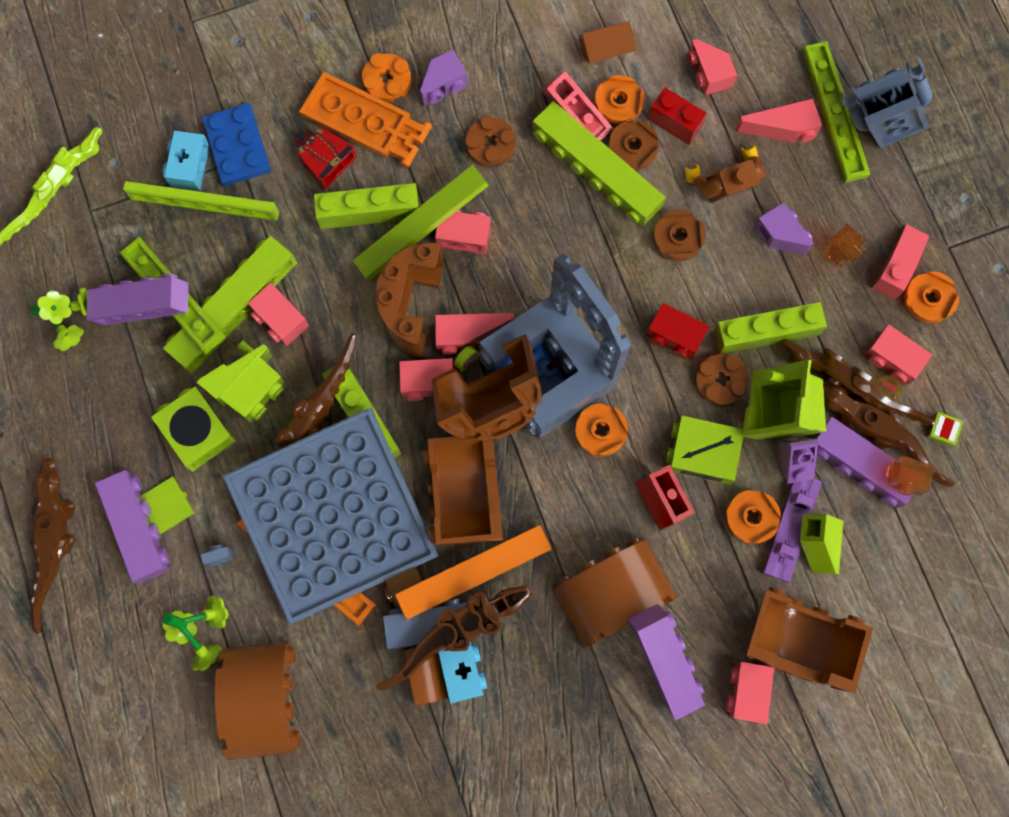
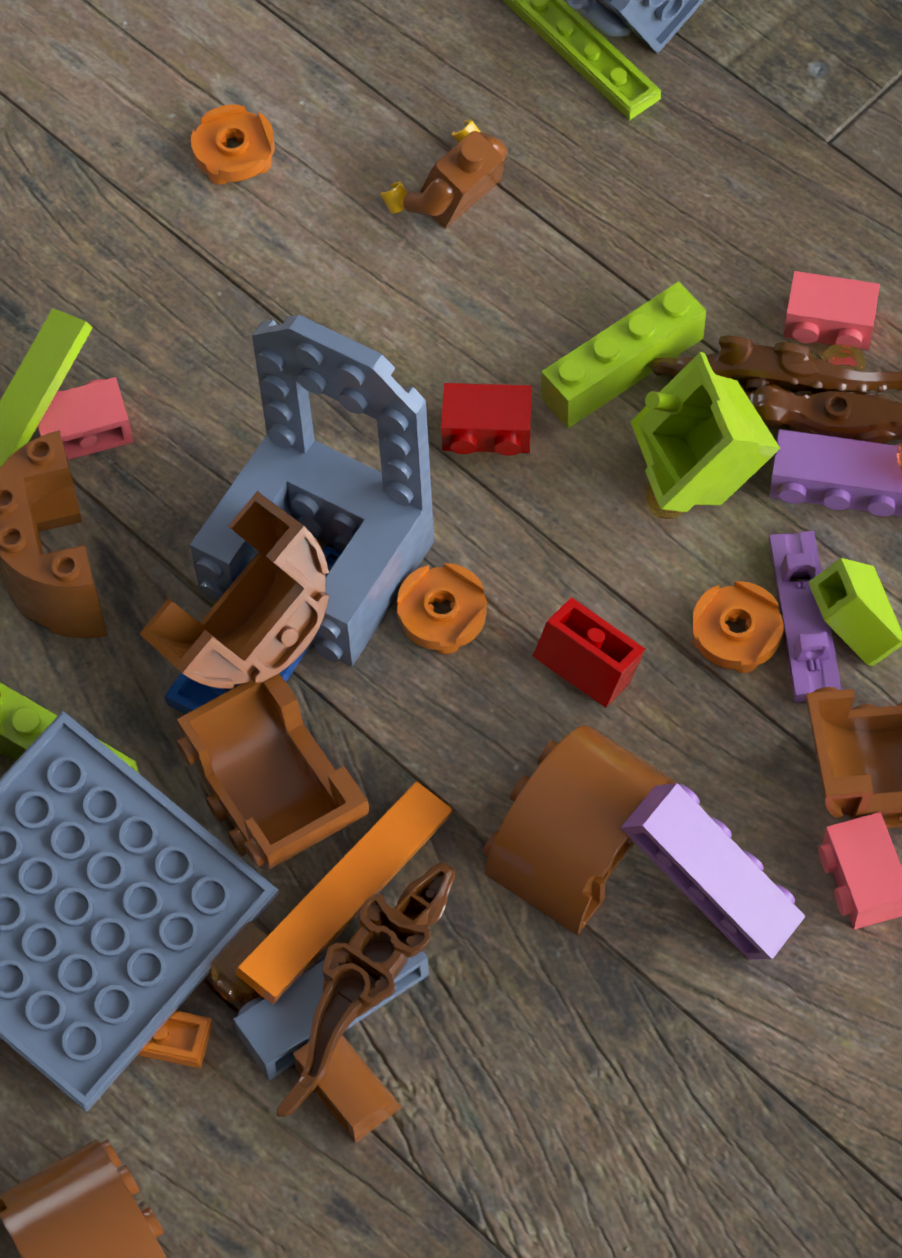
camera: 25 degrees left, 15 degrees down
coral brick [399,358,453,401] -> none
coral slope [436,313,514,355] -> none
medium azure brick [439,642,487,703] -> none
lime tile [454,346,479,372] -> none
dark orange plate [466,116,515,167] -> none
lime brick [533,101,666,227] -> none
coral slope [541,71,613,141] -> none
dark orange brick [578,21,637,64] -> none
dark orange plate [609,121,659,172] -> none
red brick [648,87,707,145] -> none
dark orange plate [653,210,705,261] -> none
lime brick [665,416,743,485] -> none
coral slope [687,39,737,95] -> none
dark orange plate [695,354,749,407] -> none
coral slope [736,99,822,142] -> none
medium lavender slope [754,203,814,255] -> none
medium lavender slope [778,438,818,484] -> none
clear orange brick [822,223,866,268] -> none
coral slope [872,224,929,300] -> none
orange plate [904,271,959,324] -> none

